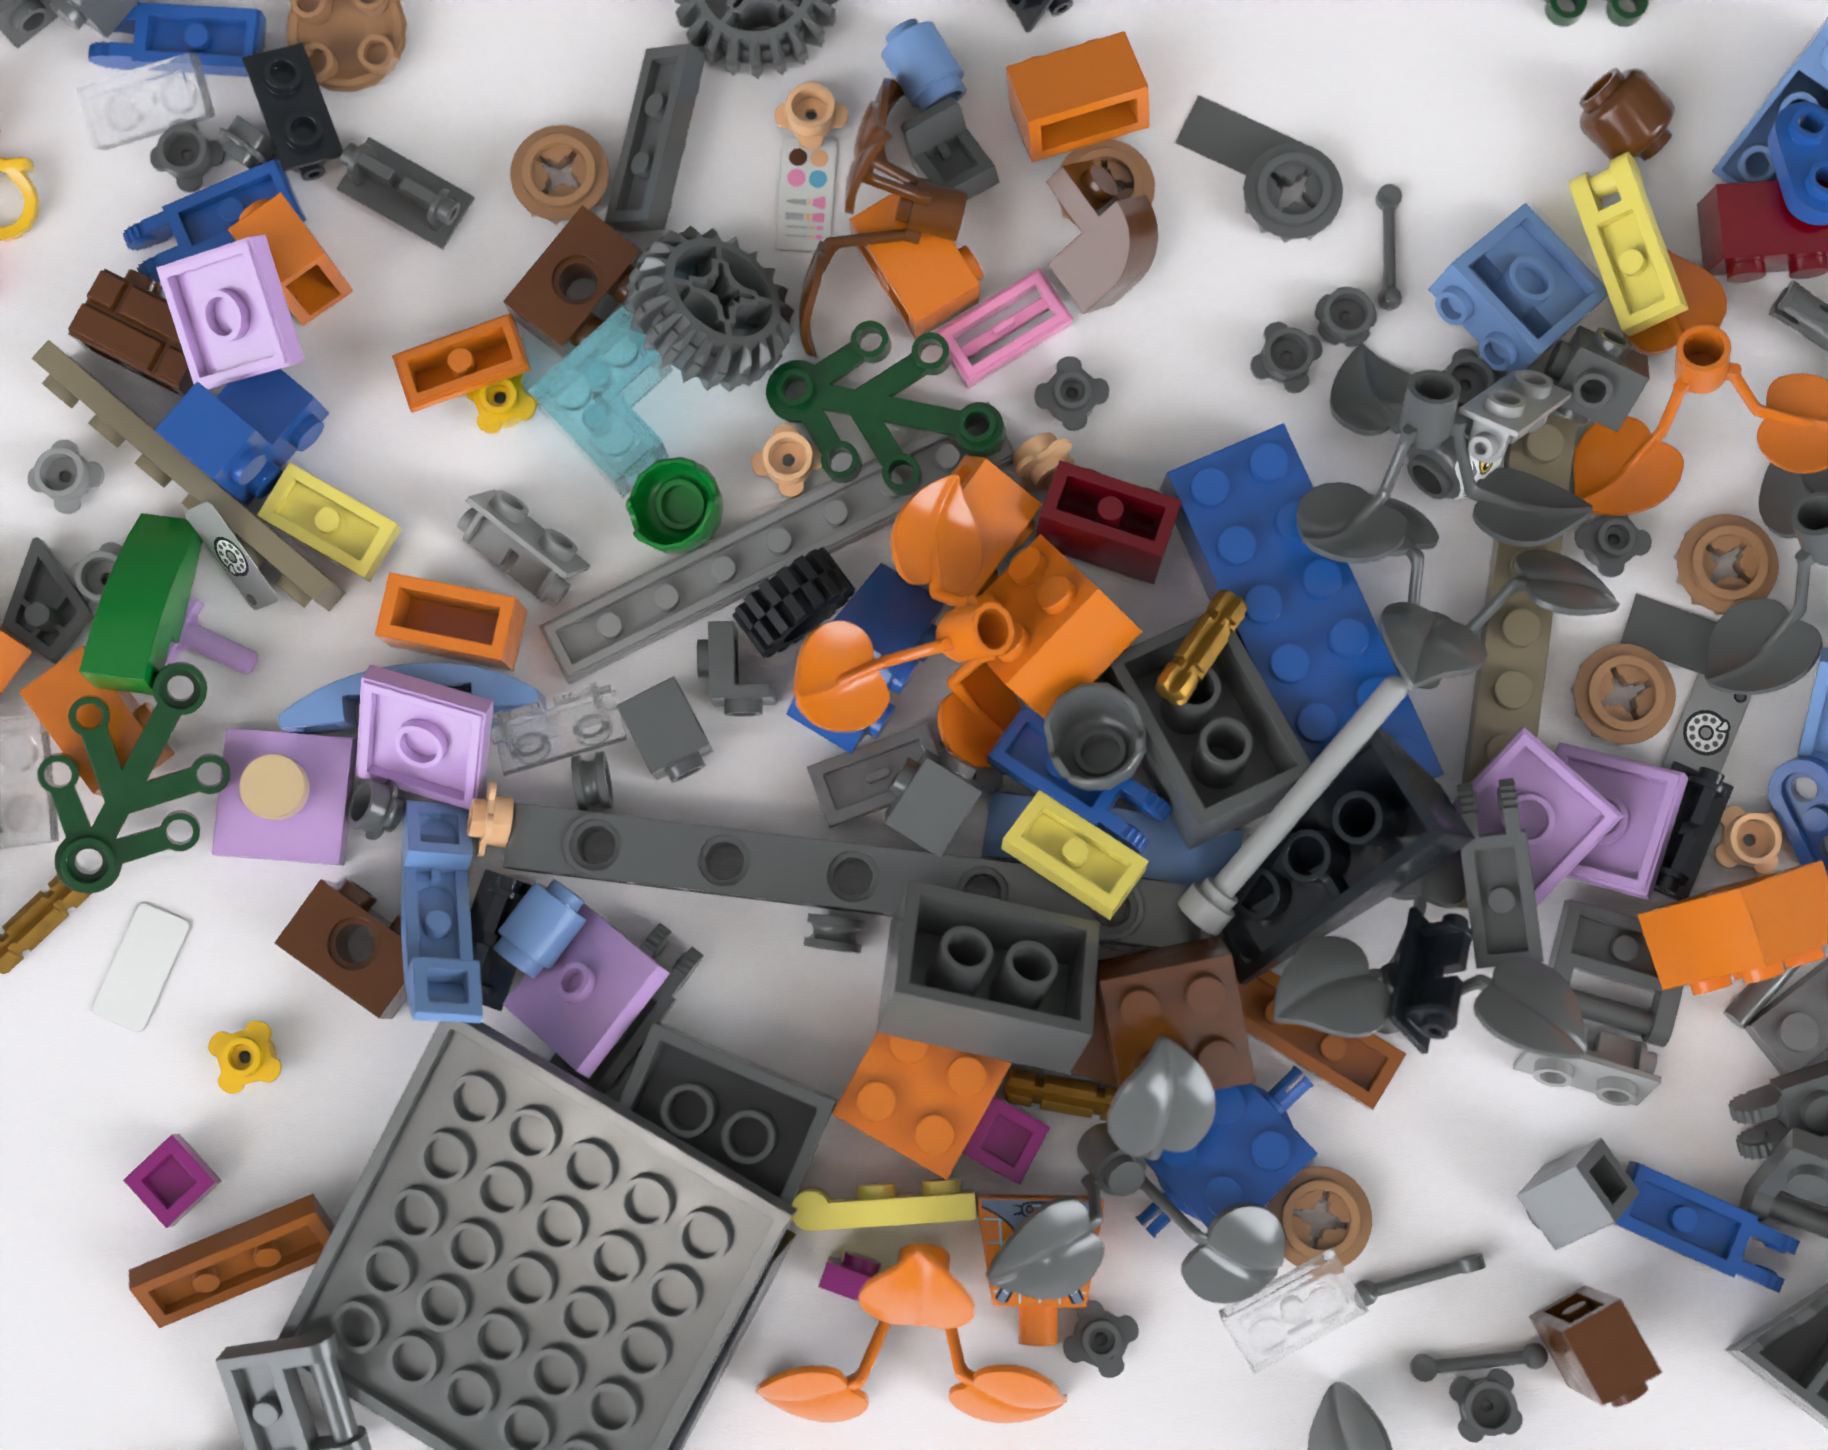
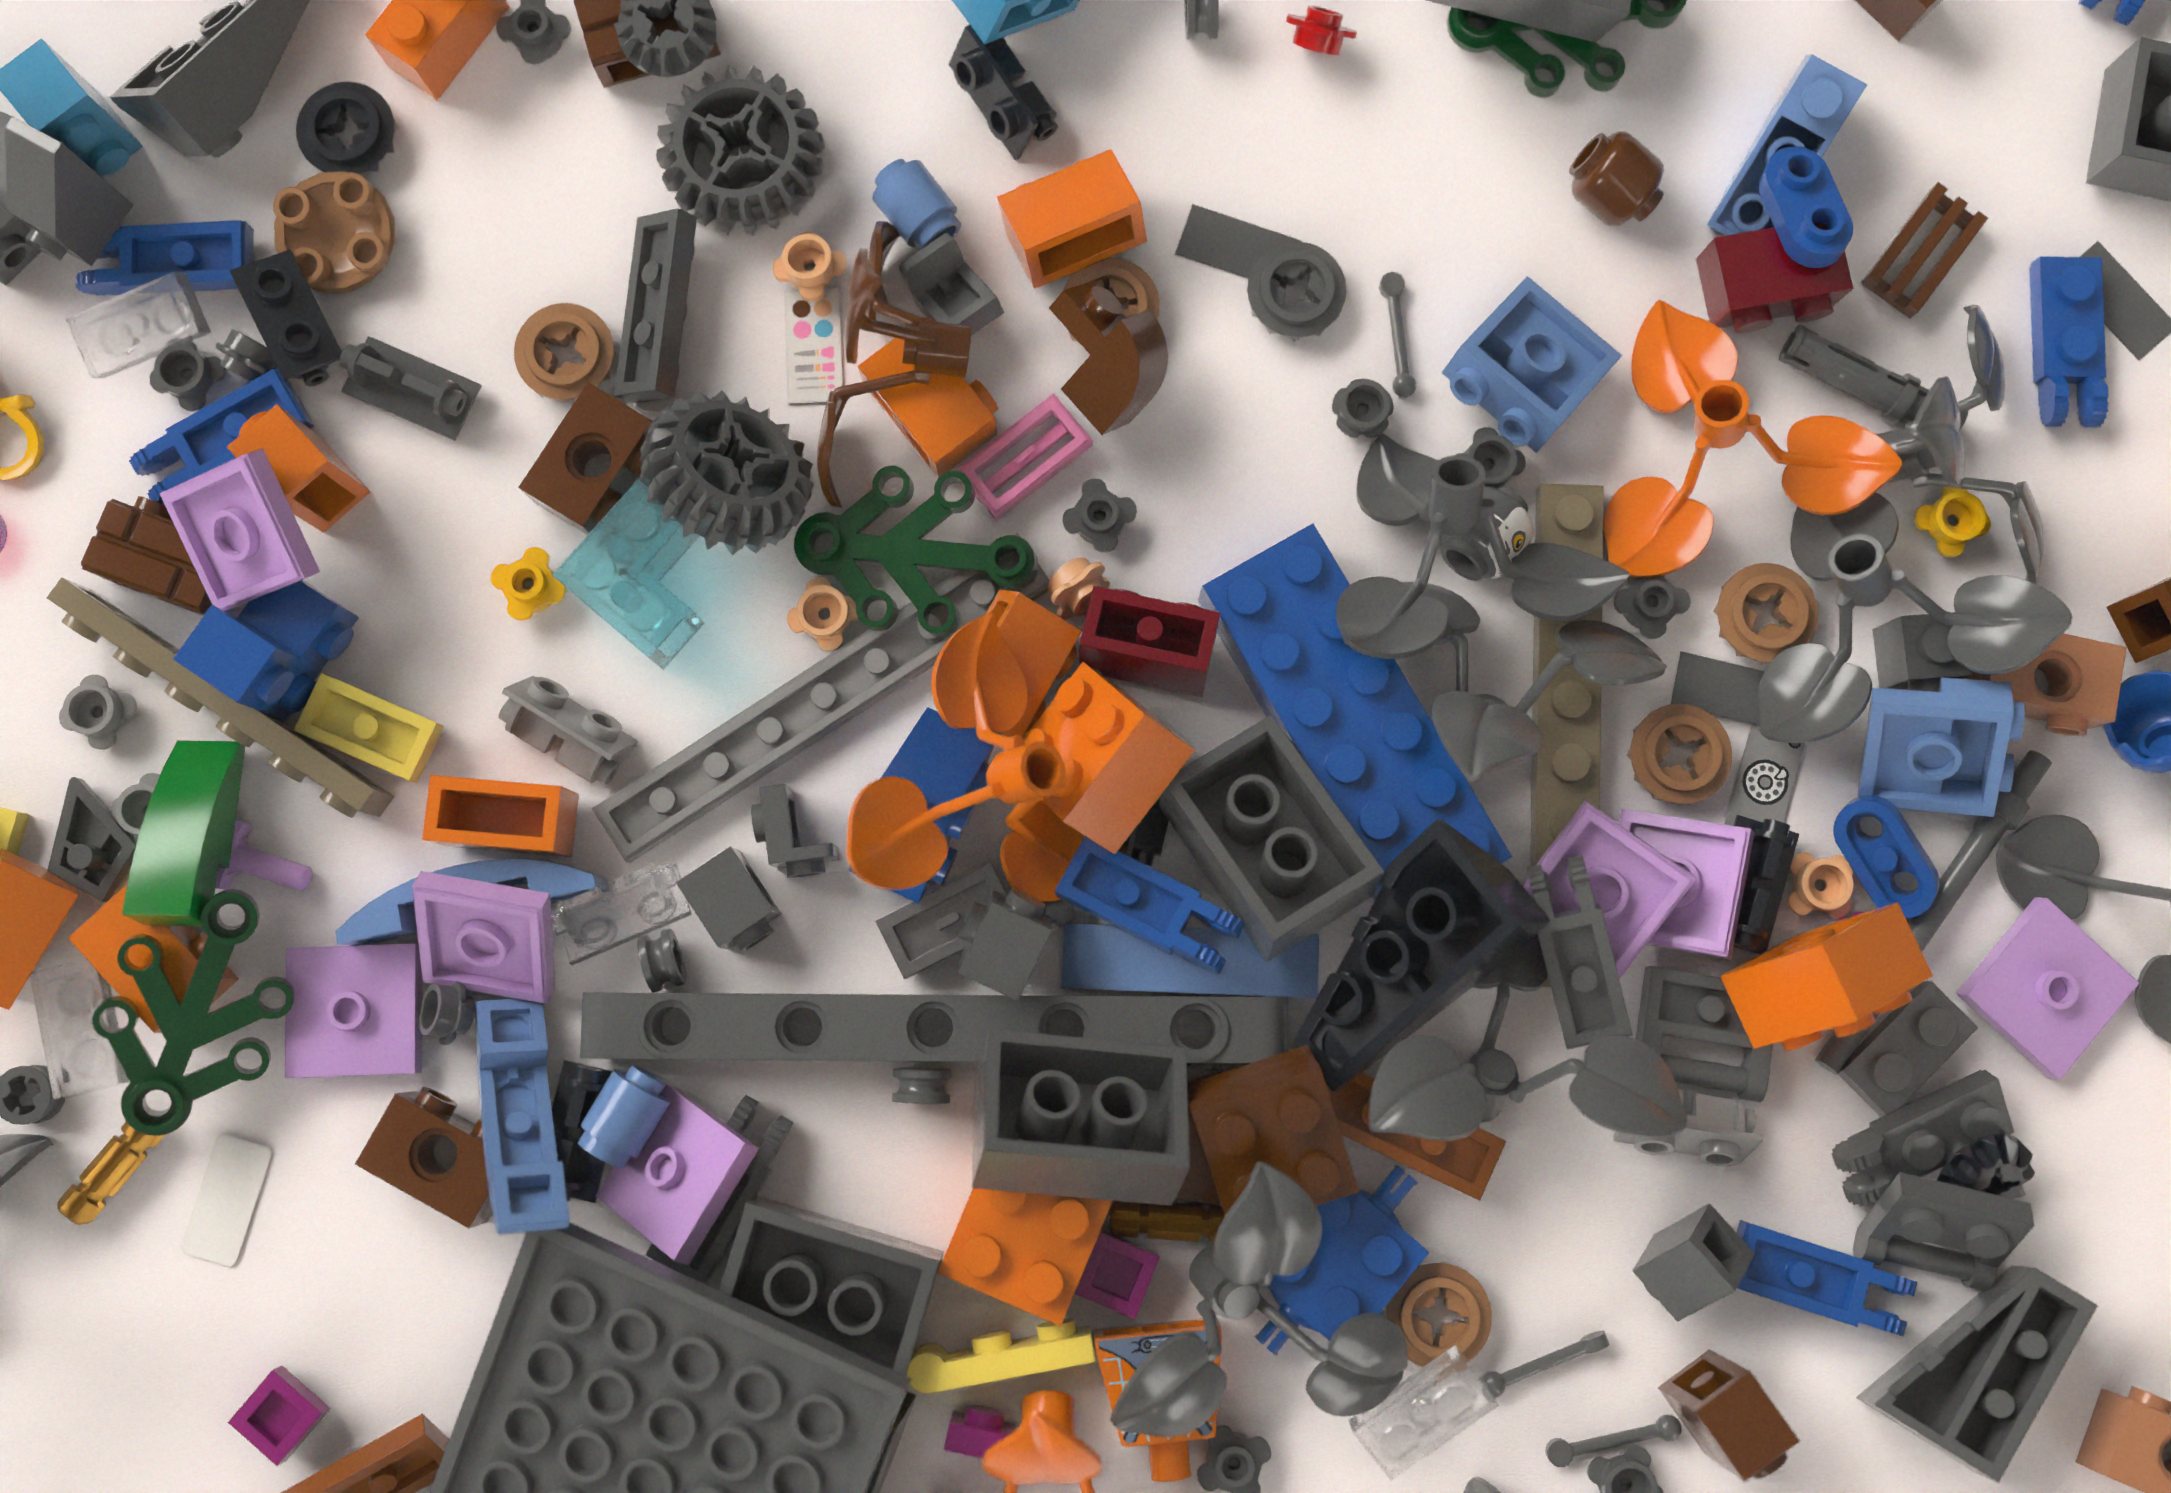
camera: 10 degrees left, 0 degrees up
light grey sticker [185,501,278,610] -> none
yellow plate [208,1020,282,1094] -> none
tan tile [240,754,310,820] -> none
orange slope [392,313,531,413] -> none
light nougat plate [467,781,514,857] -> none
green hair [625,457,723,554] -> none
black tyre [733,547,856,658] -> none
light yellow plate [1001,790,1149,920] -> none
dark grey hair [1043,683,1147,791] -> none
pearl gold axle [1155,589,1248,706] -> none
light grey piece [1177,675,1408,936] -> none
dark grey plate [1250,322,1323,393] -> none
black hinge [1388,907,1473,1054] -> none
light grey hinge [1458,369,1573,463] -> none
dark grey brick [1543,325,1650,432] -> none
light yellow plate [1569,152,1689,336] -> none

